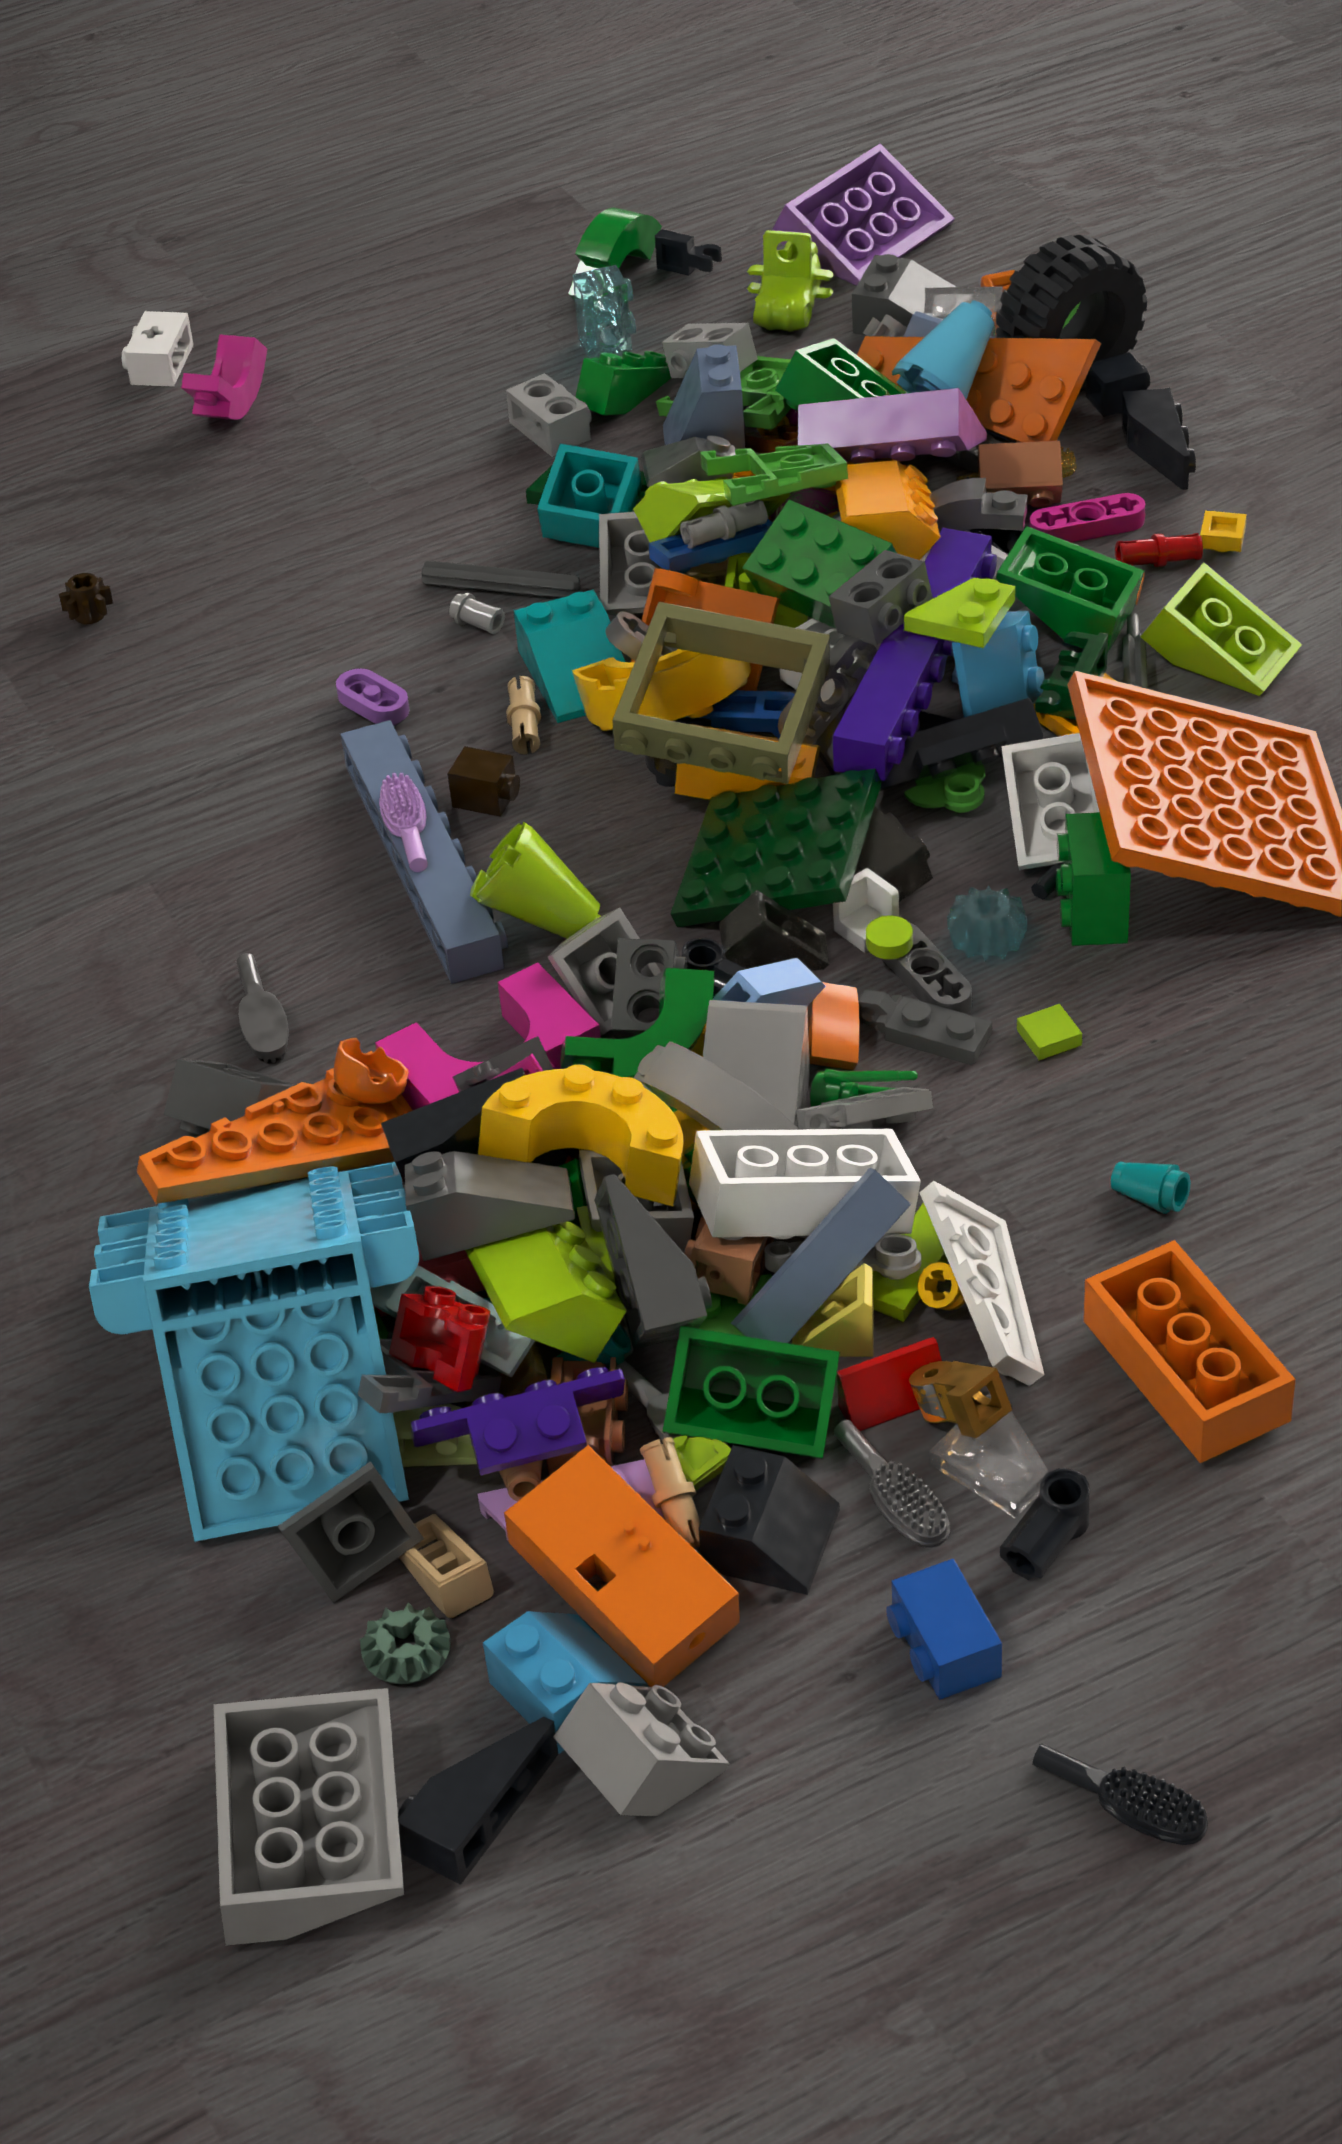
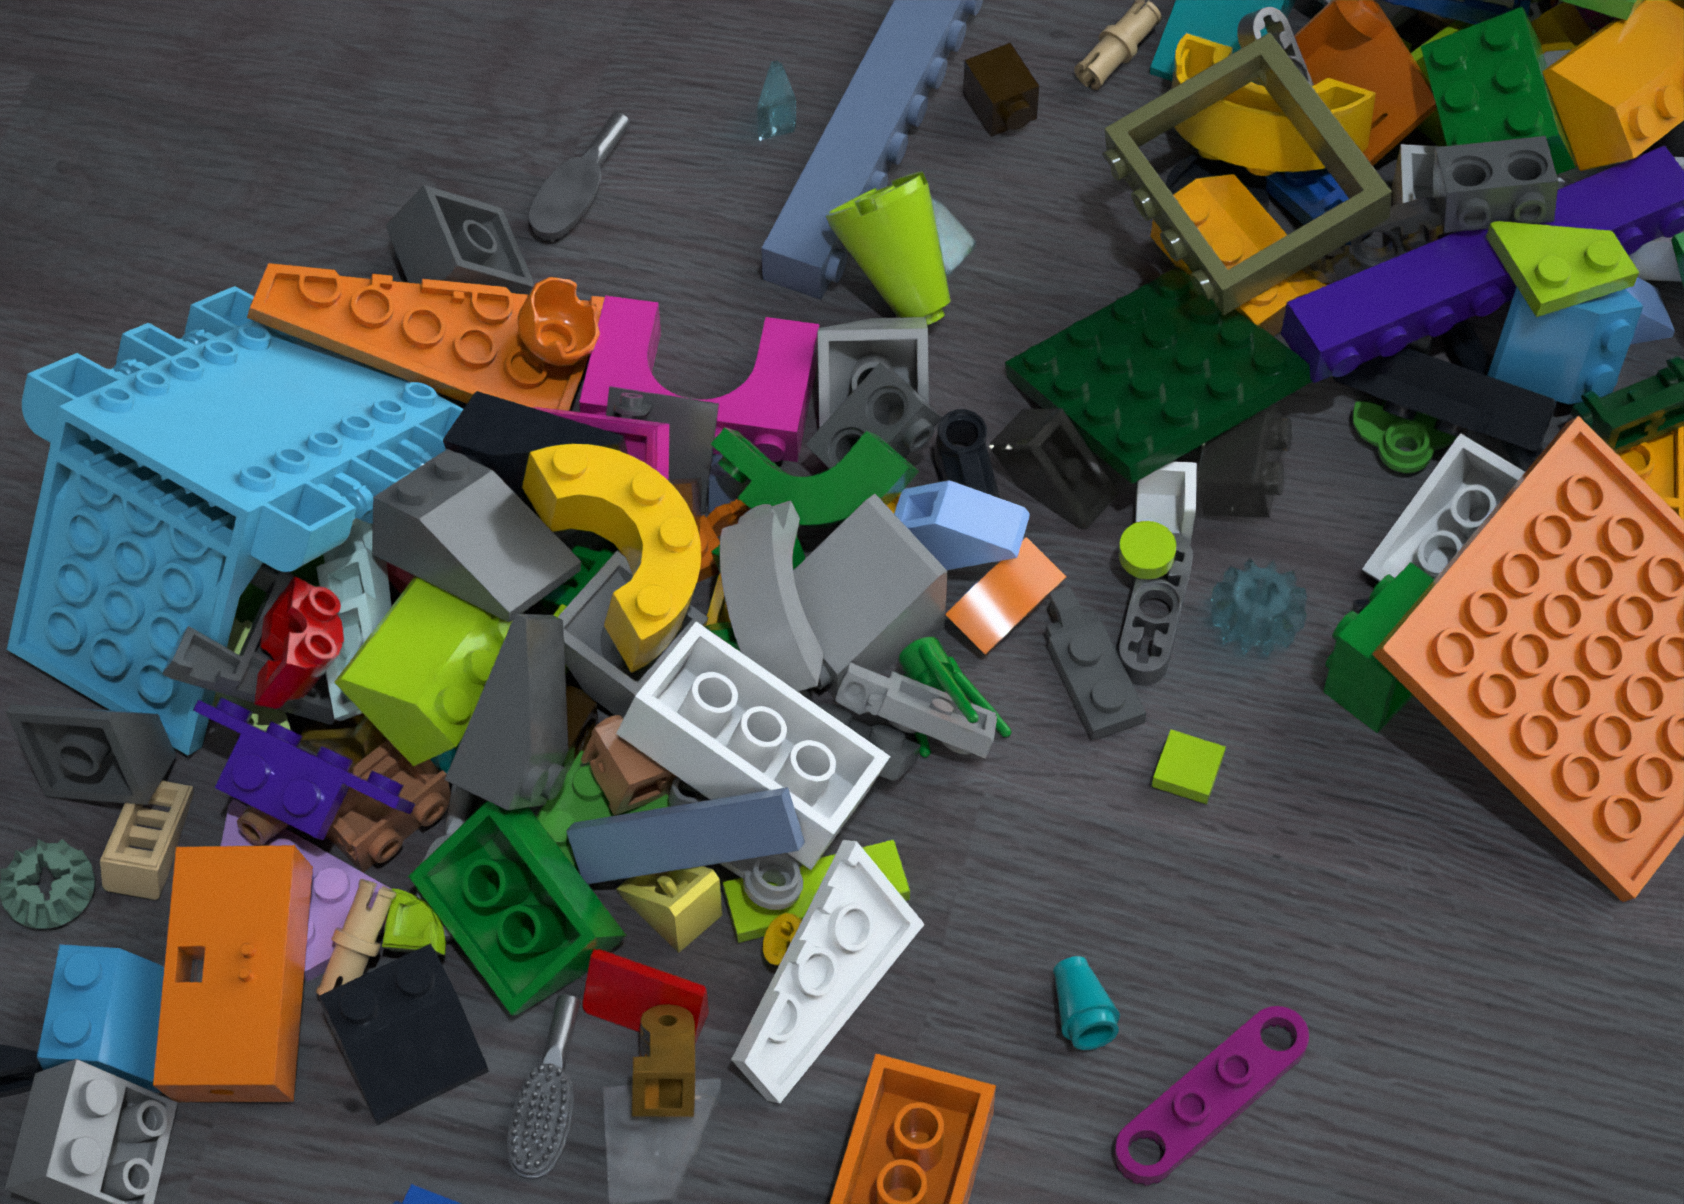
camera: 40 degrees right, 15 degrees up
lavender piece [379,773,428,872] -> none
none -> clear light blue slope [757,60,796,140]
none -> magenta plate [1114,1006,1309,1186]

